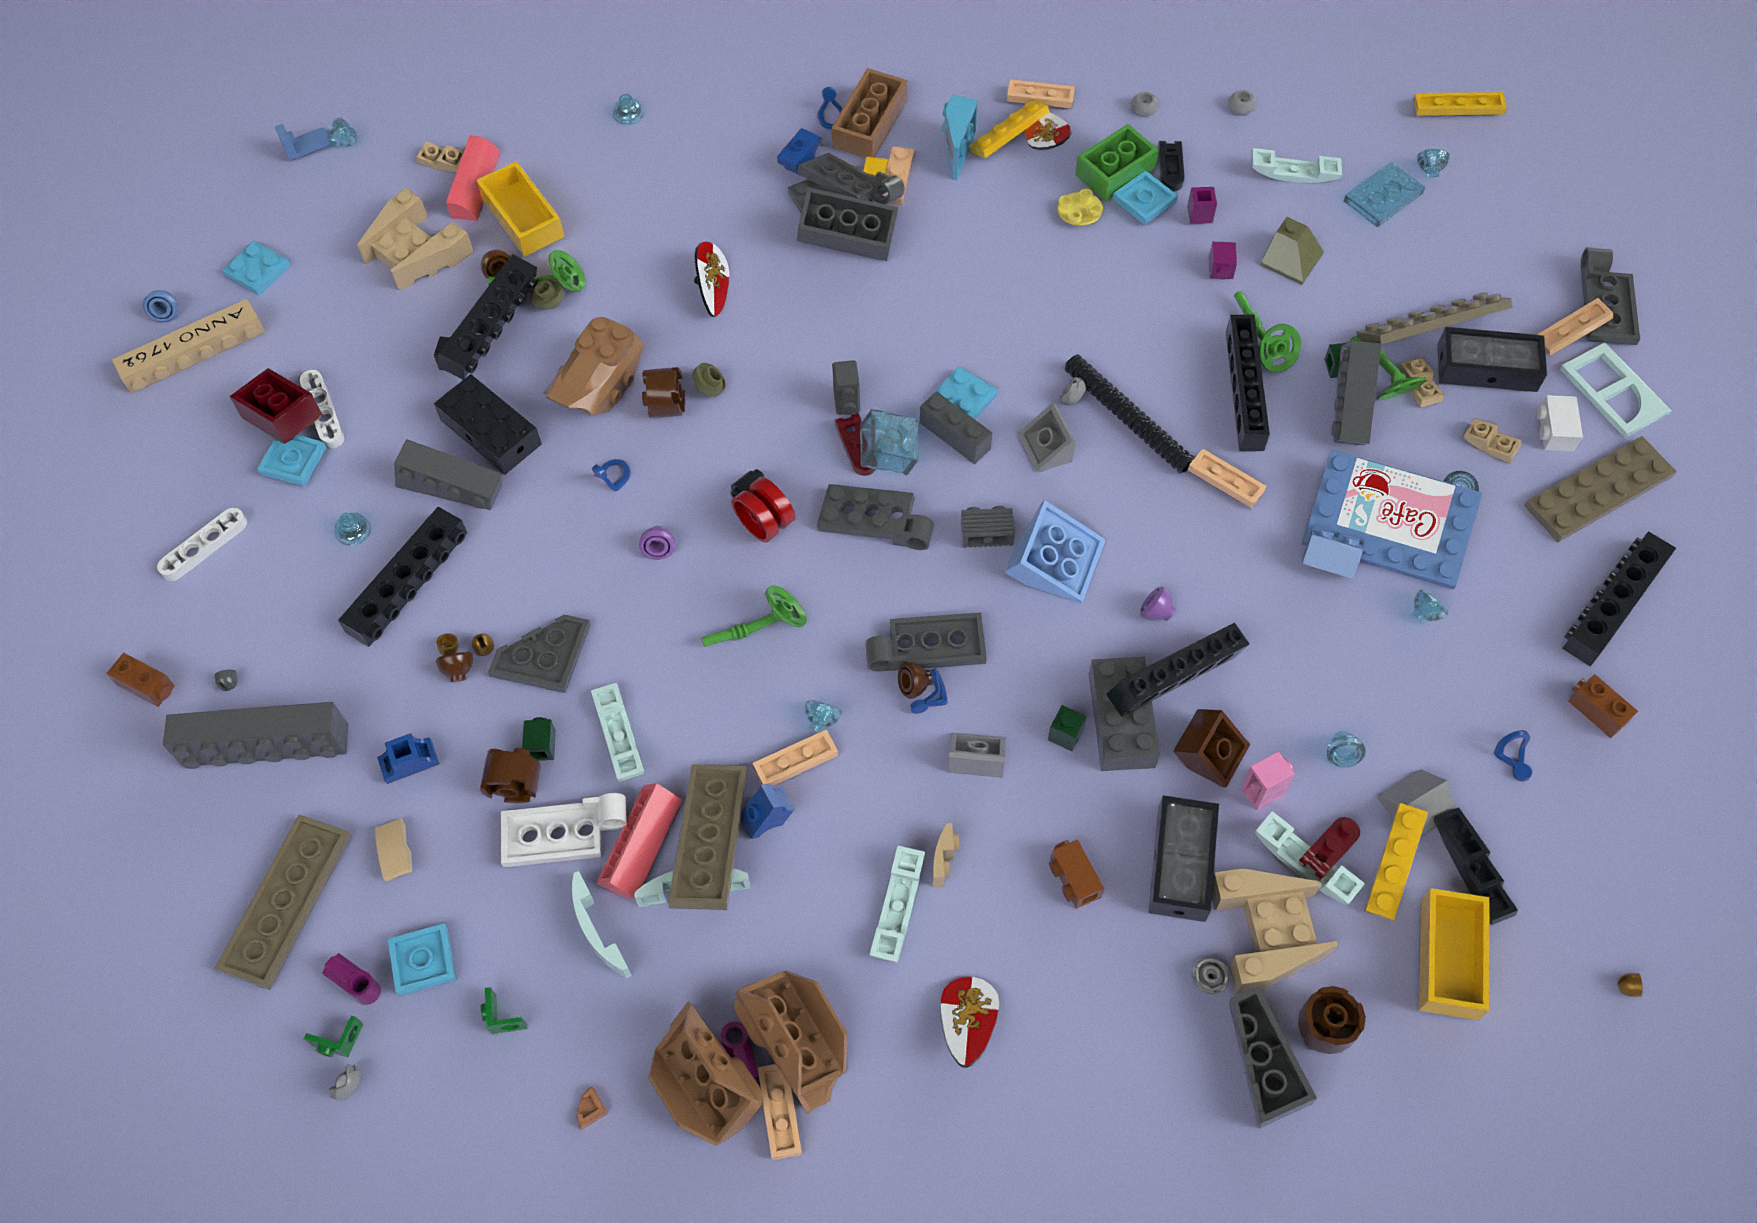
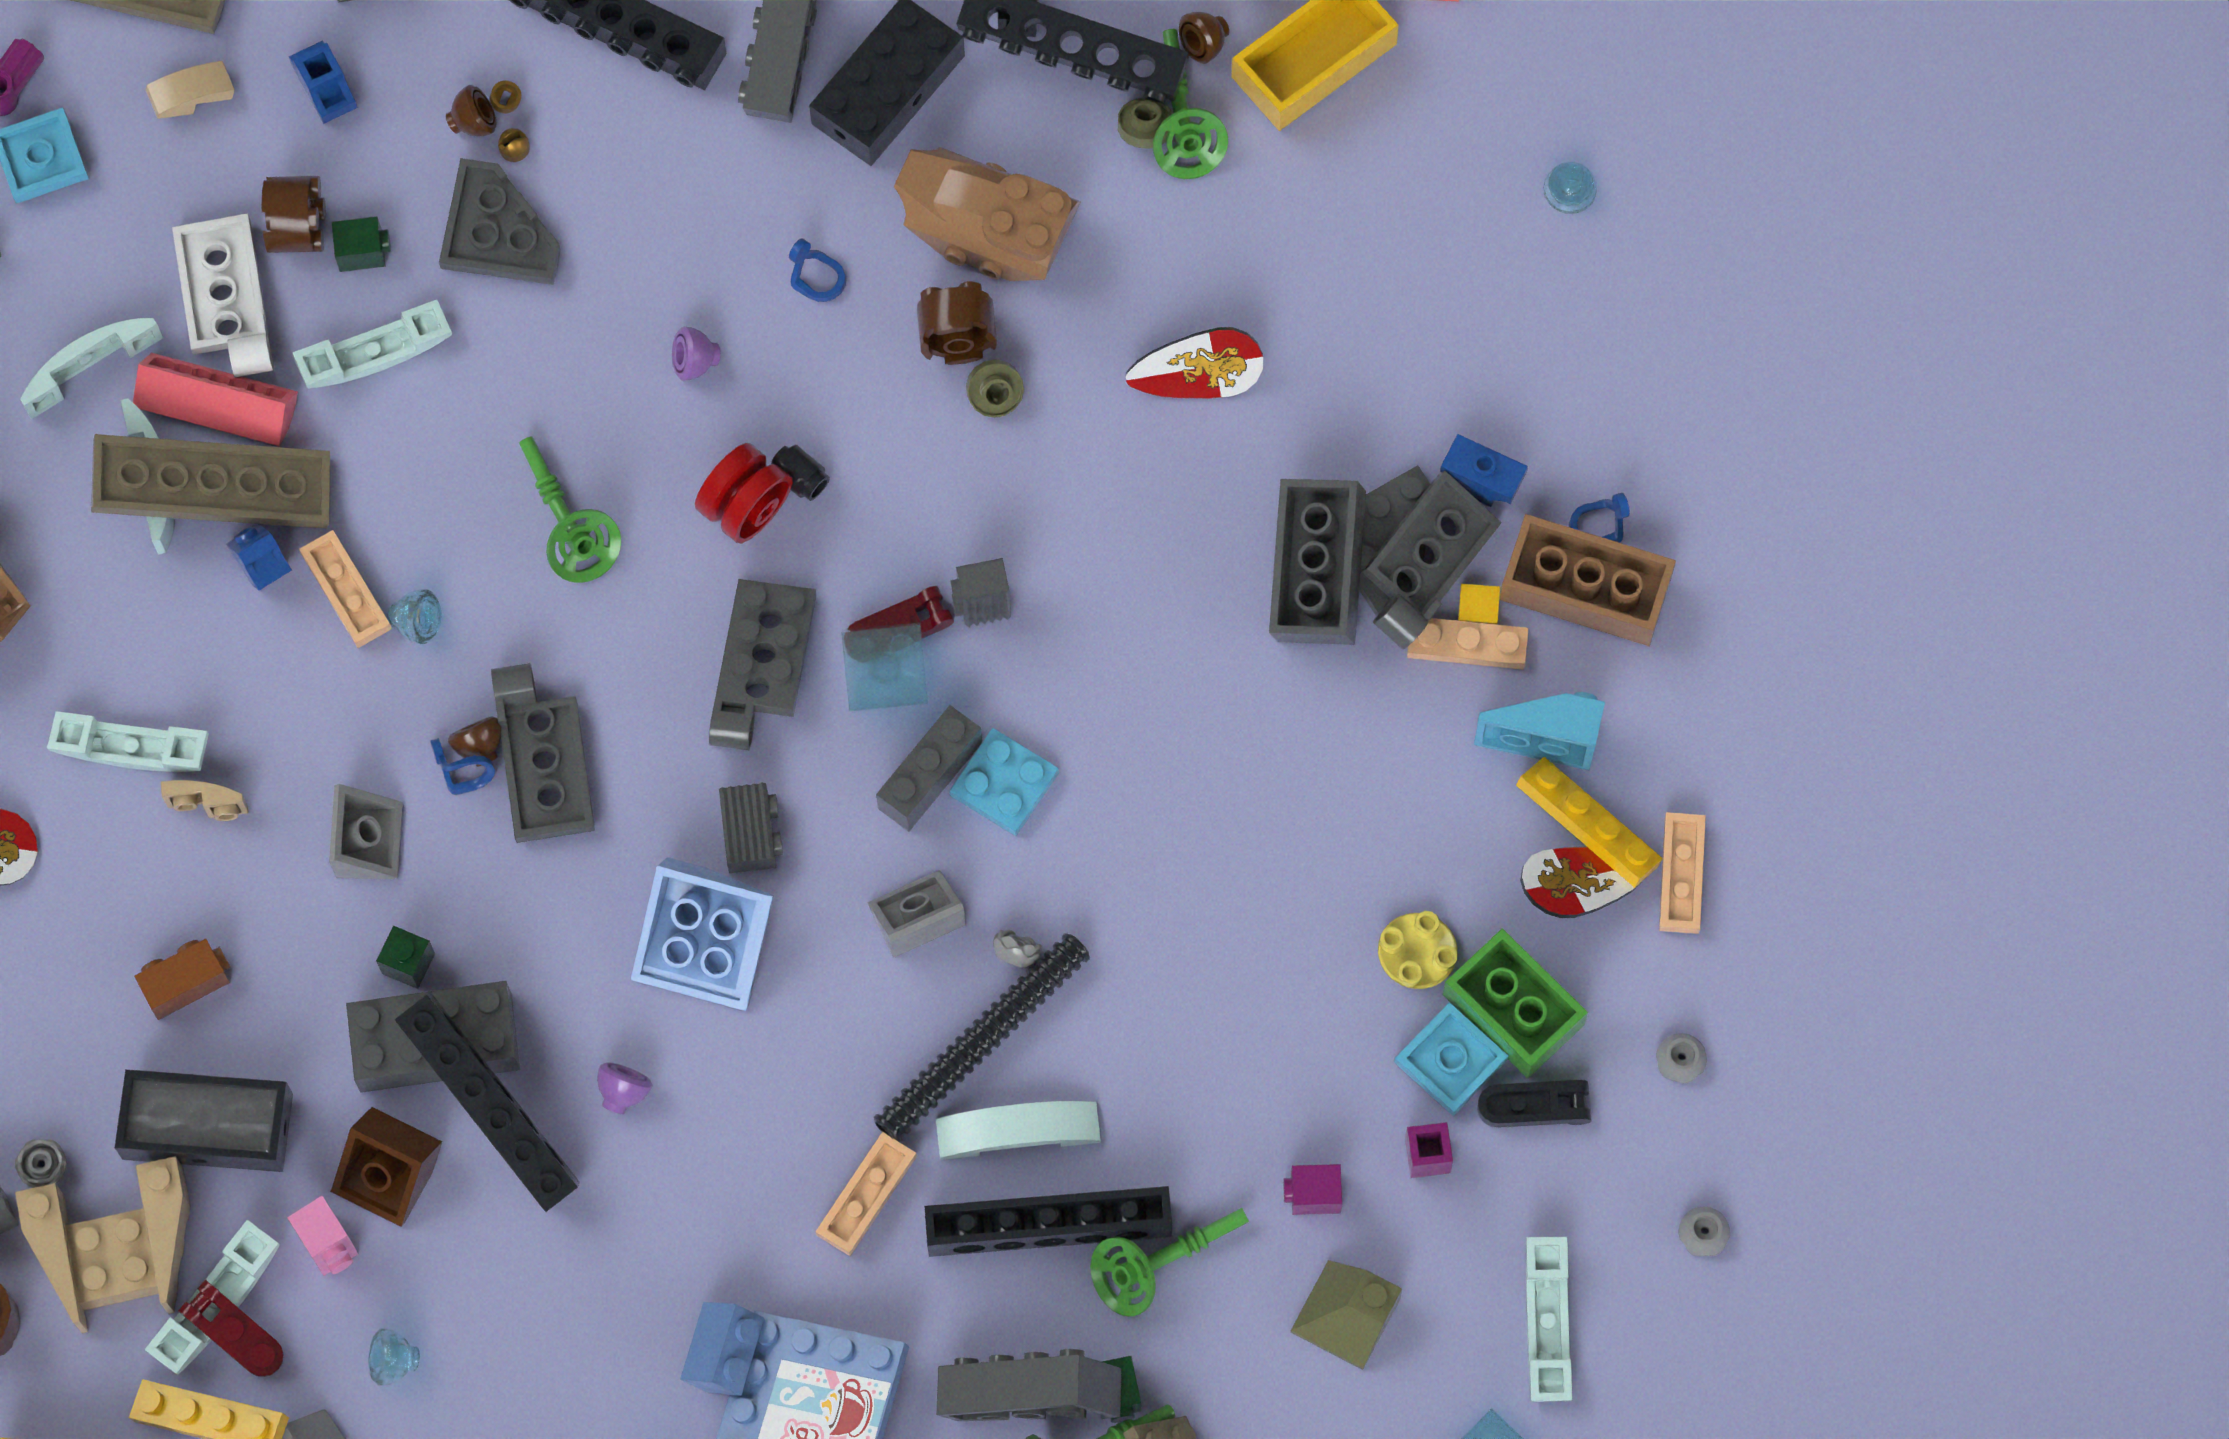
camera: 85 degrees right, 10 degrees up
none -> light aqua slope [936,1101,1101,1160]

